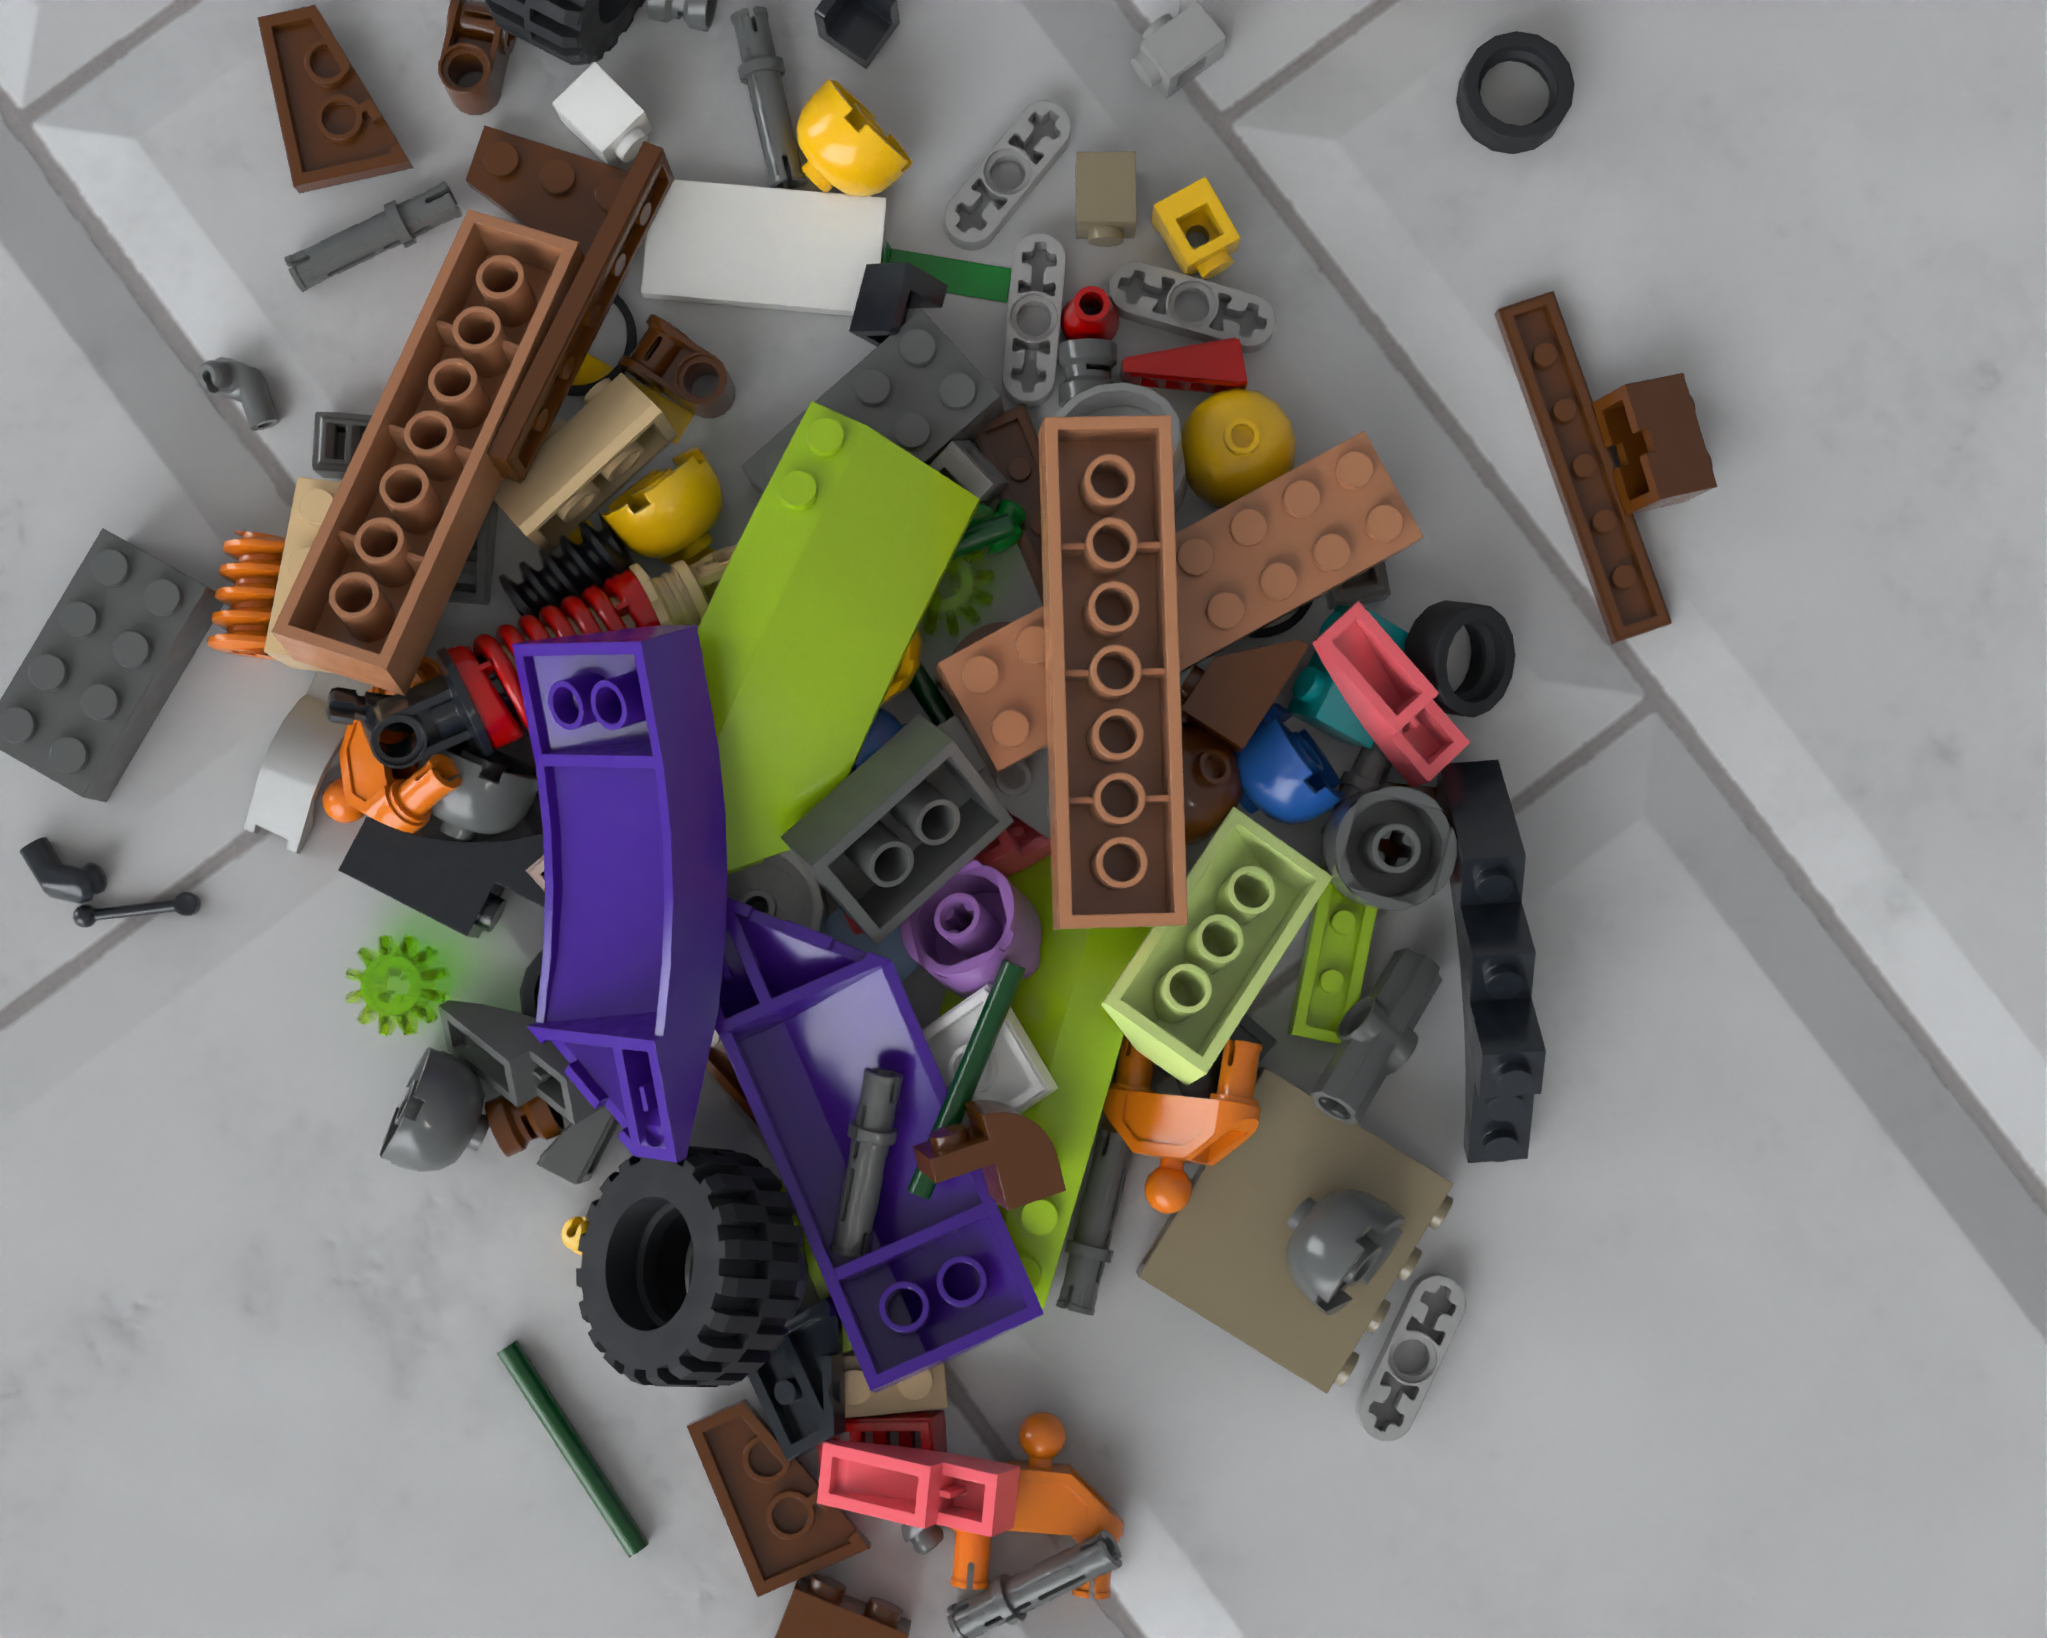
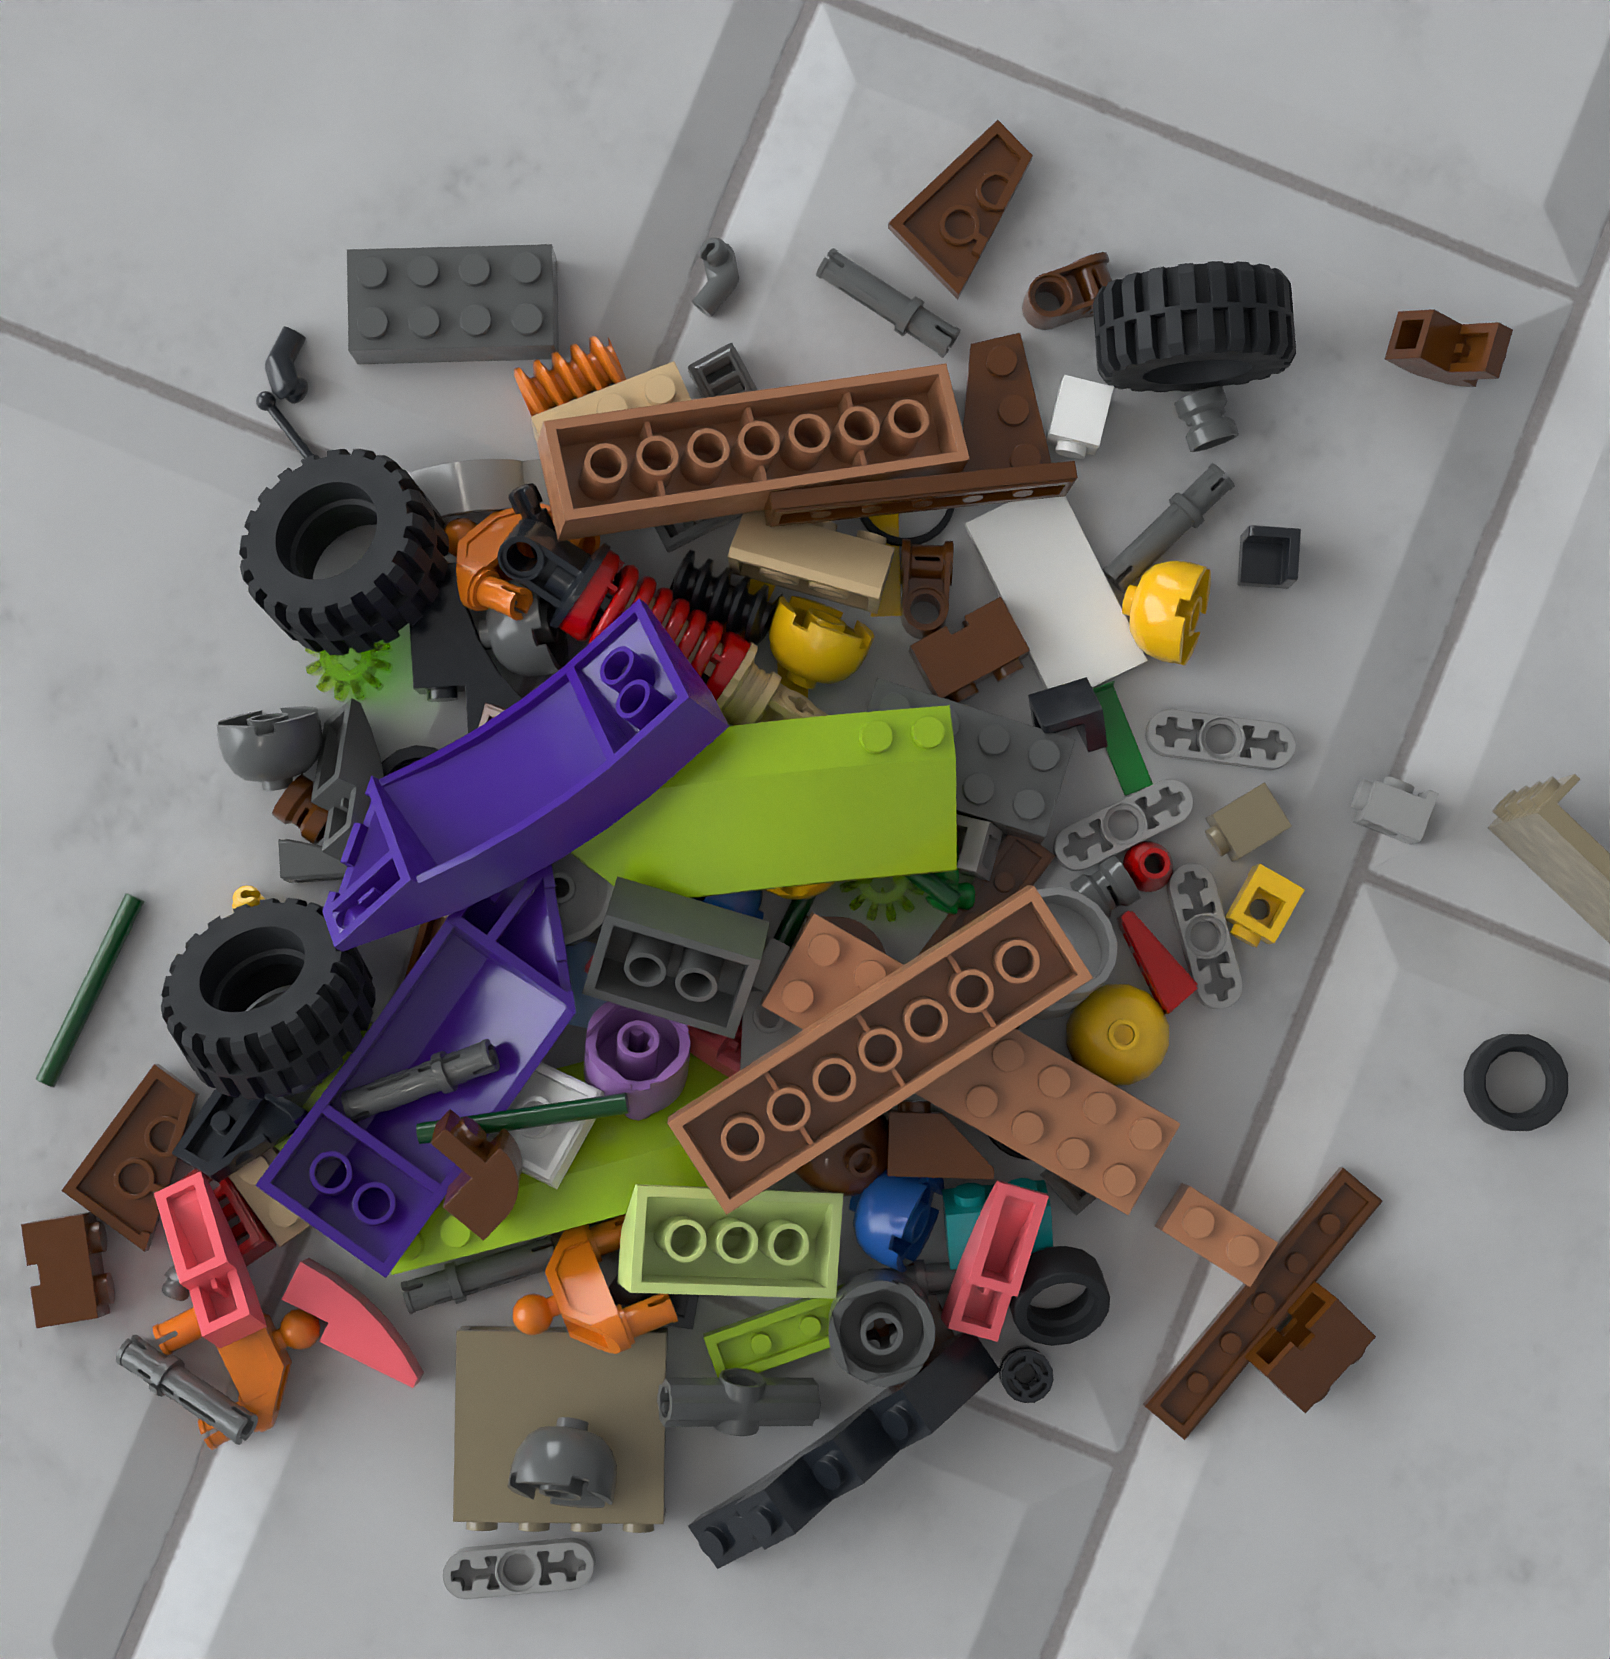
camera: 60 degrees right, 0 degrees up
none -> black tyre [239,449,449,655]
none -> coral slope [281,1258,424,1388]
none -> reddish brown brick [908,597,1030,703]
none -> black wheel [998,1345,1054,1403]
none -> nougat brick [1155,1183,1278,1287]

